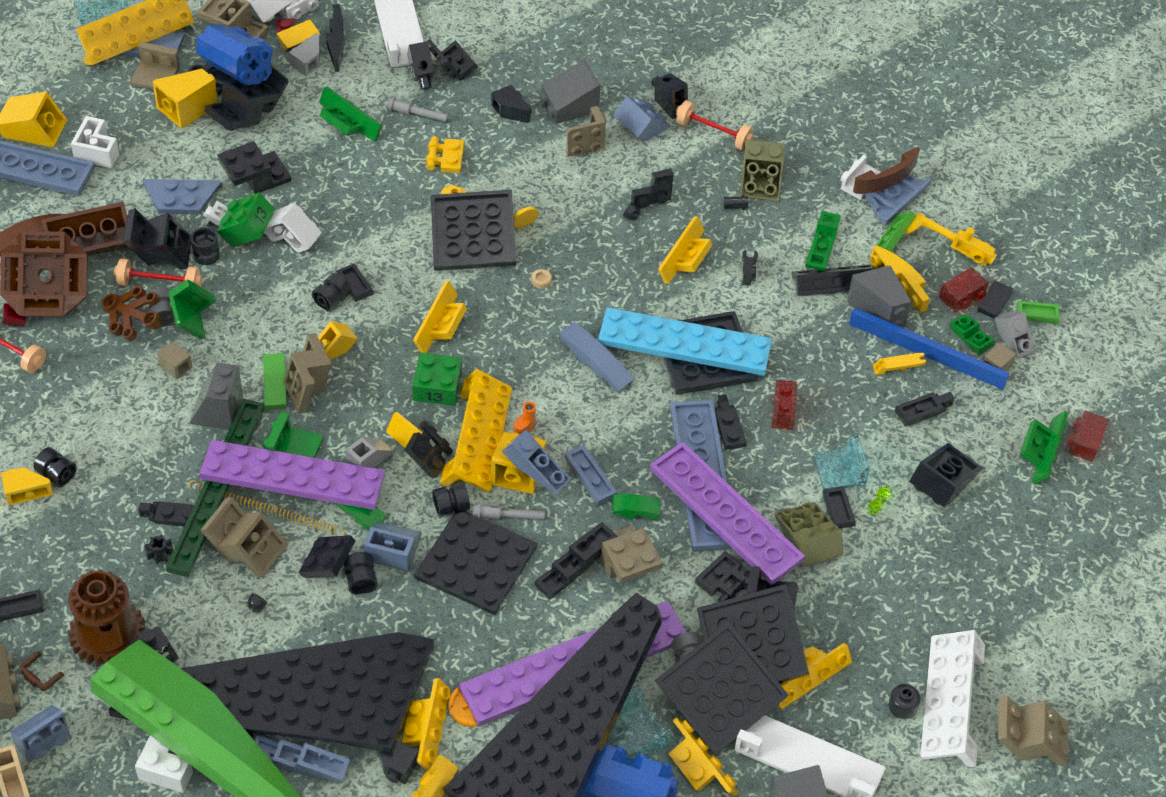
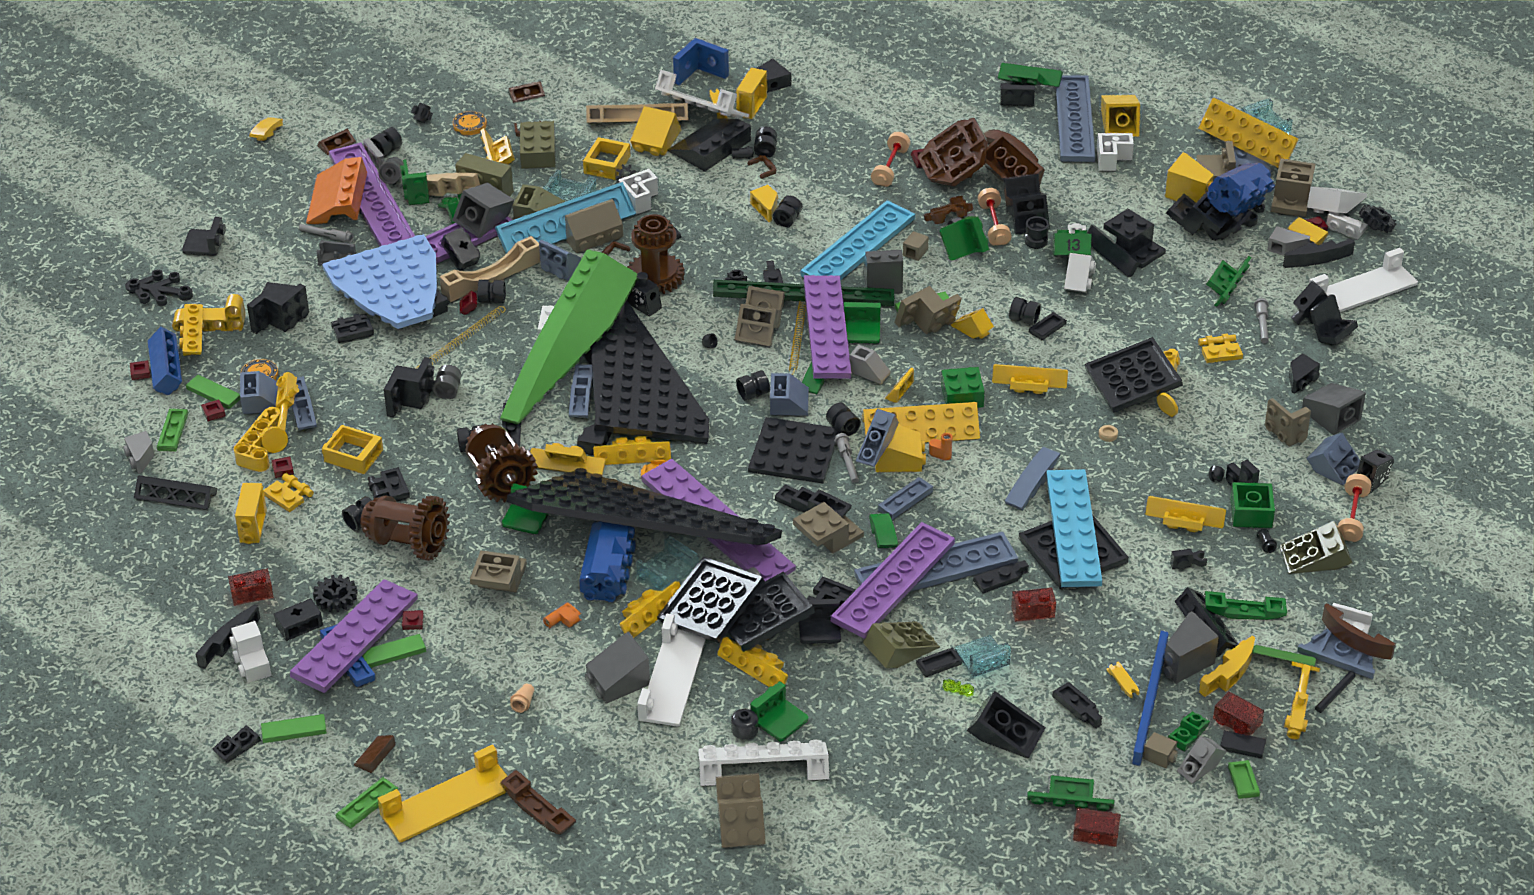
camera: 80 degrees right, 10 degrees down
sand blue wing [143,179,222,214] -> none
black plate [298,535,356,578] -> none
black plate [404,421,453,478] -> none
none -> green bracket [750,681,808,741]
none -> medium azure plate [801,200,915,281]
none -> black tile [1087,225,1140,277]
none -> green brick [1230,482,1275,528]
none -> black bar [1314,671,1356,713]

